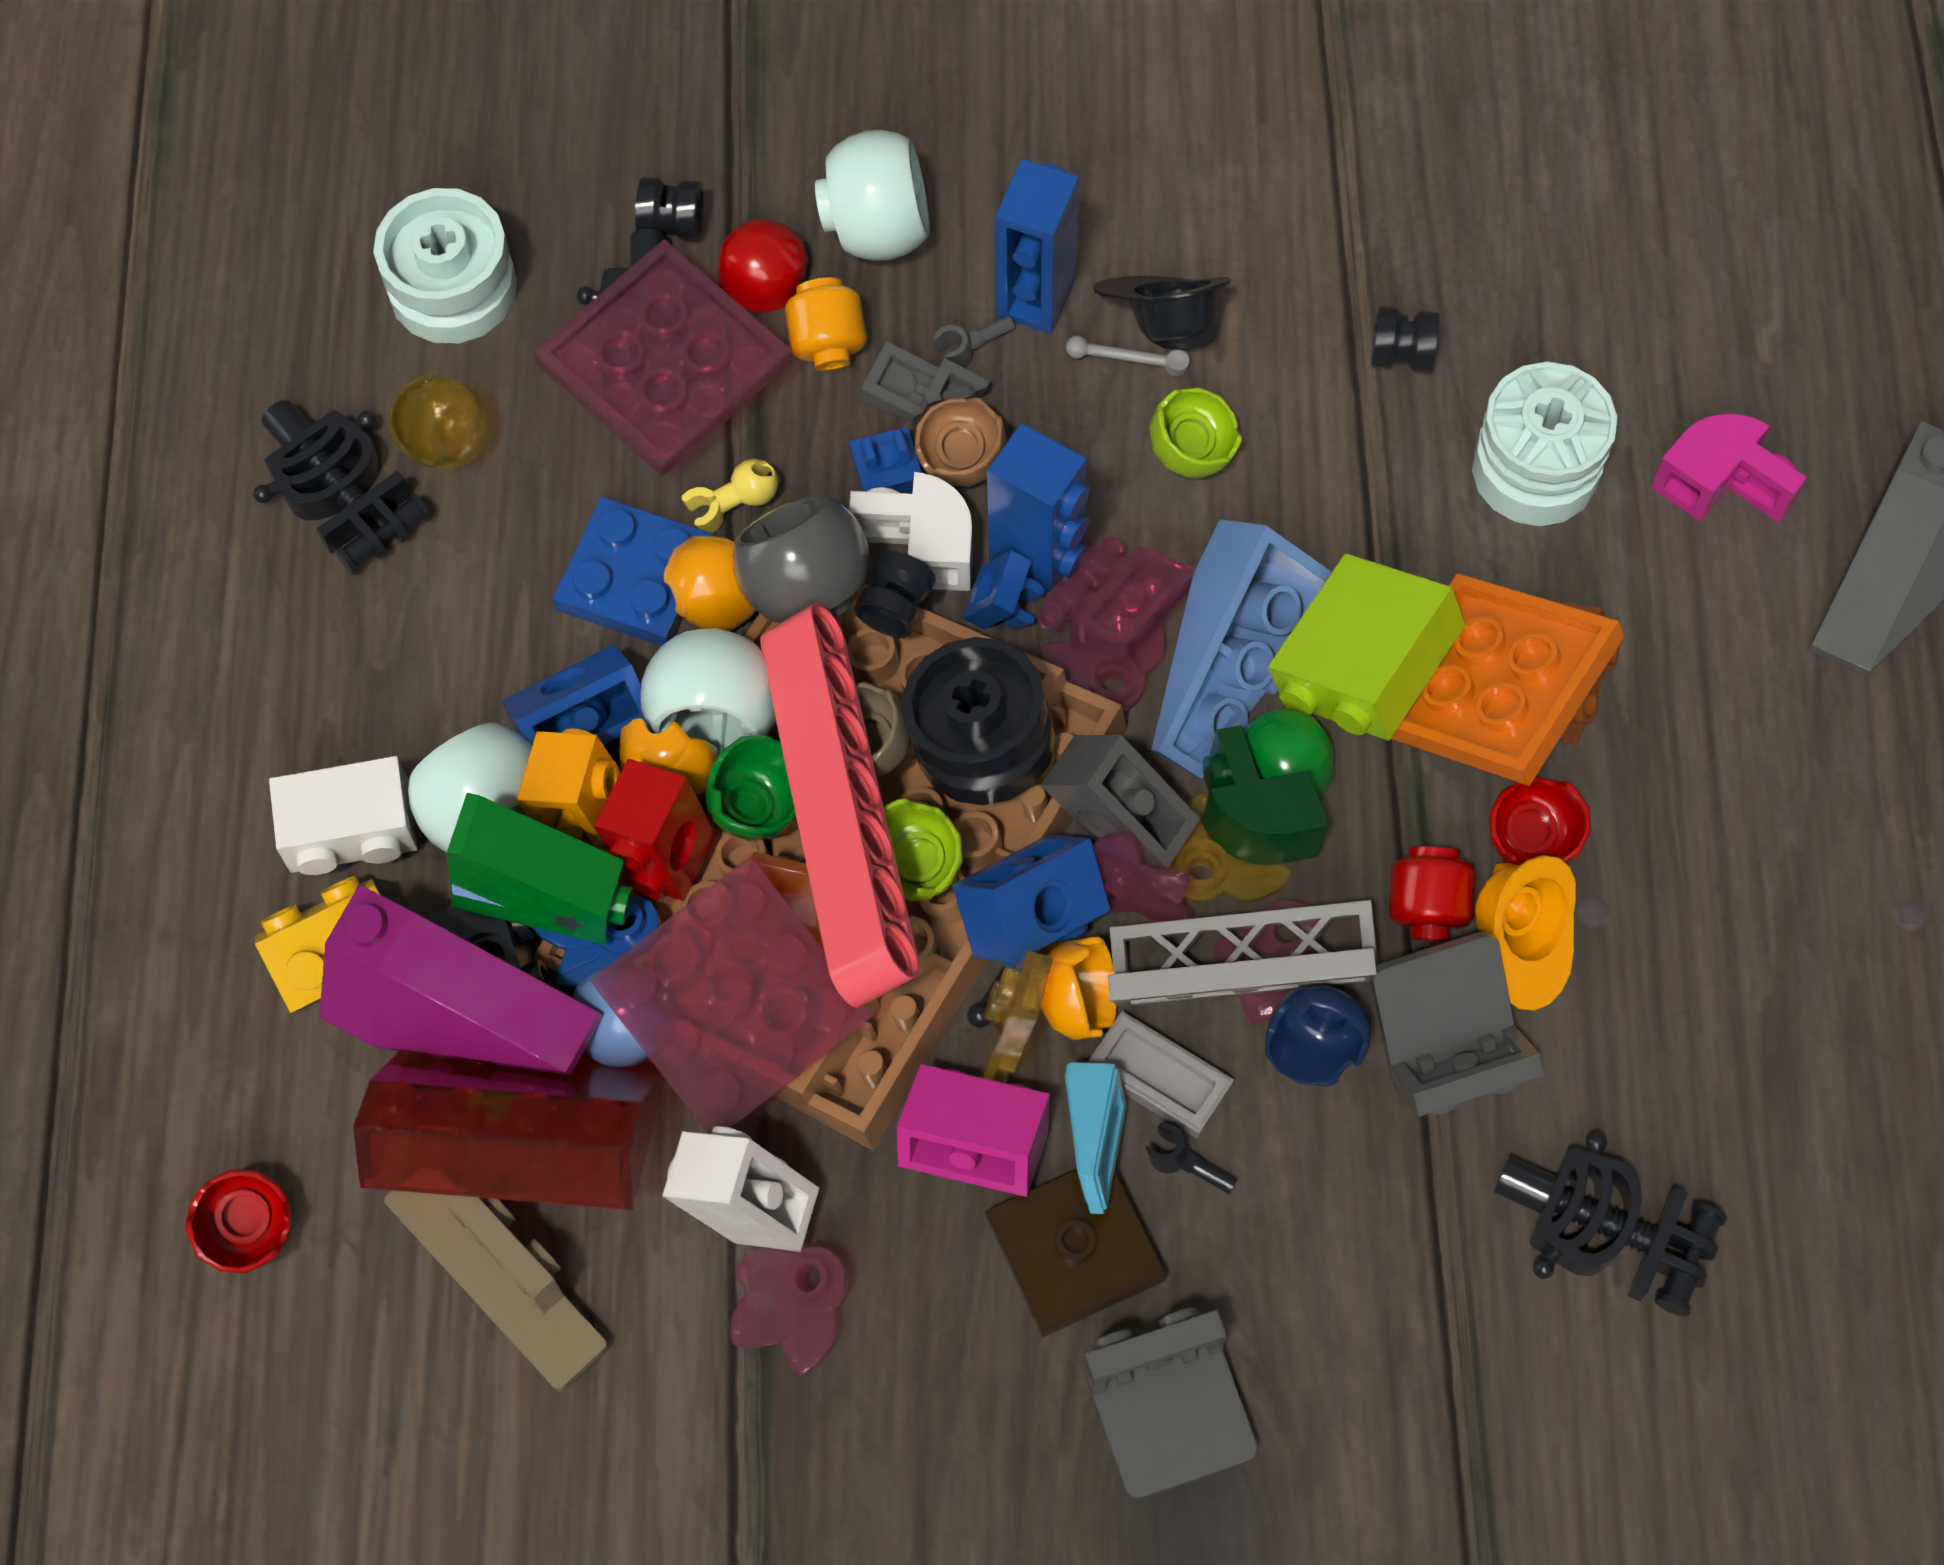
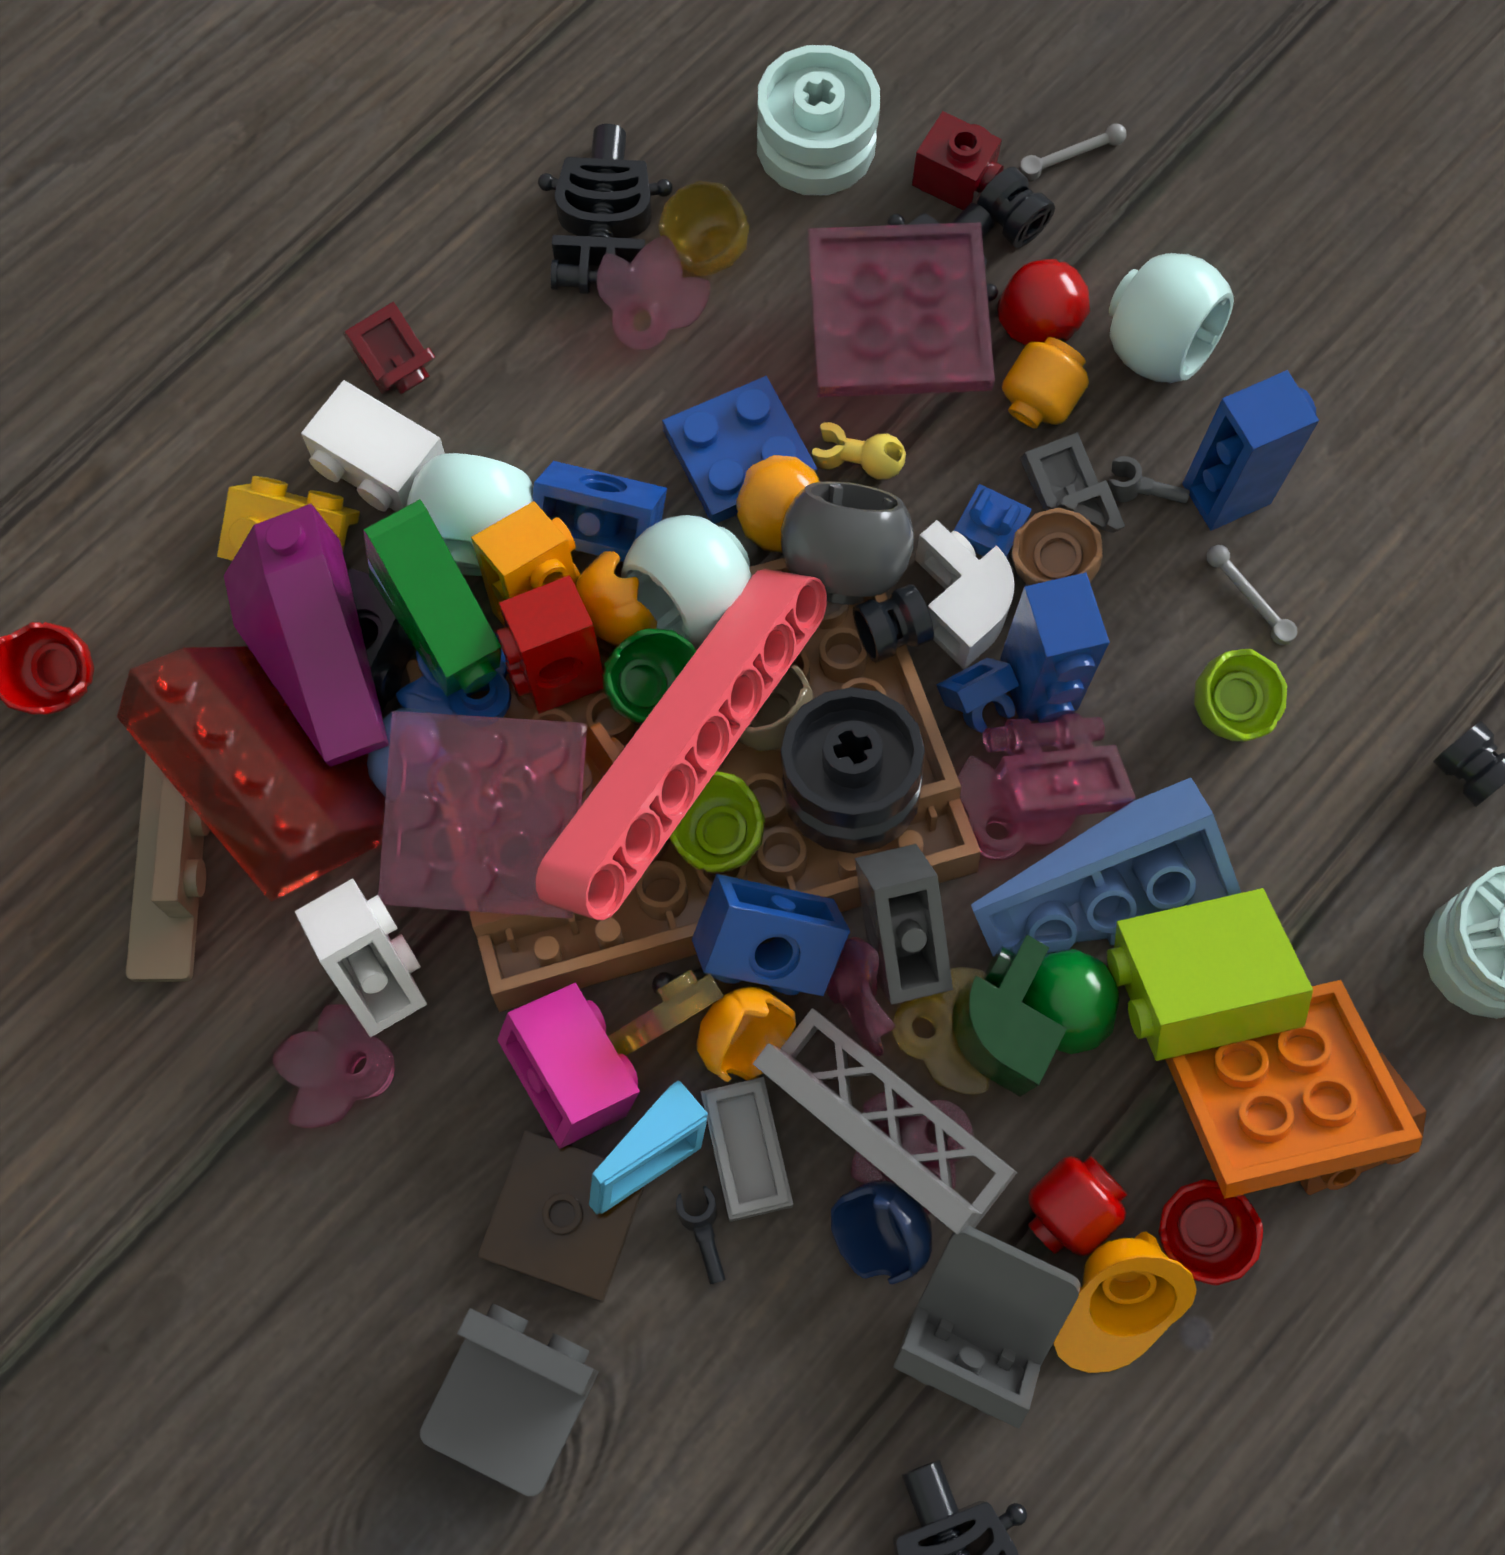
camera: 40 degrees right, 5 degrees up
black piece [1093,276,1231,350] -> none
none -> dark red bracket [343,301,436,395]
none -> clear pink plate [597,235,711,350]
none -> dark red brick [912,111,1004,210]
none -> light grey hinge [1020,123,1127,180]

